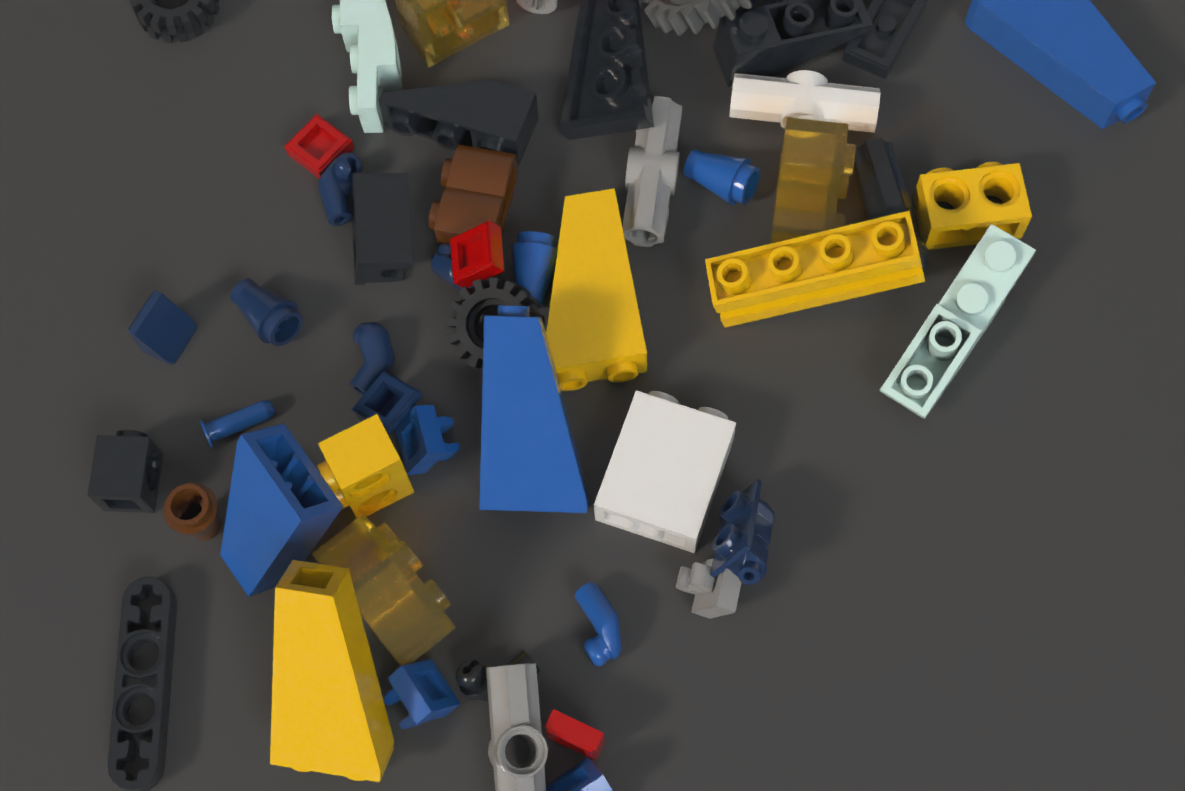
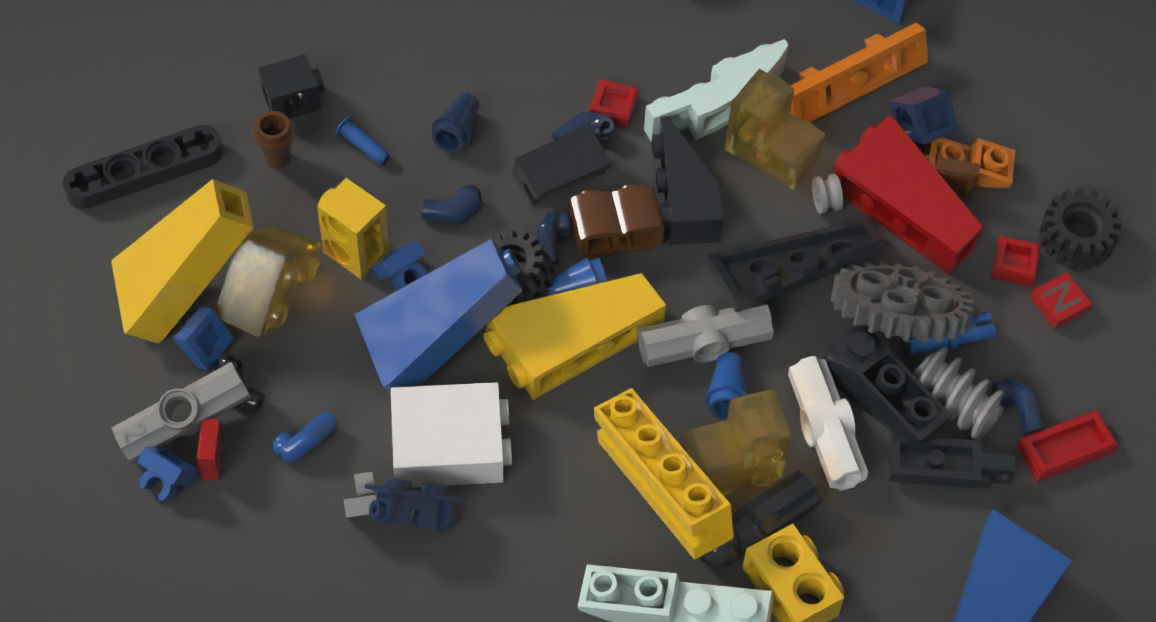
camera: 60 degrees right, 10 degrees down
dark blue slope [128,290,197,365] -> none
blue slope [220,423,343,597] -> none
dark blue slope [351,371,422,435] -> none
red tile [450,220,504,288] -> none

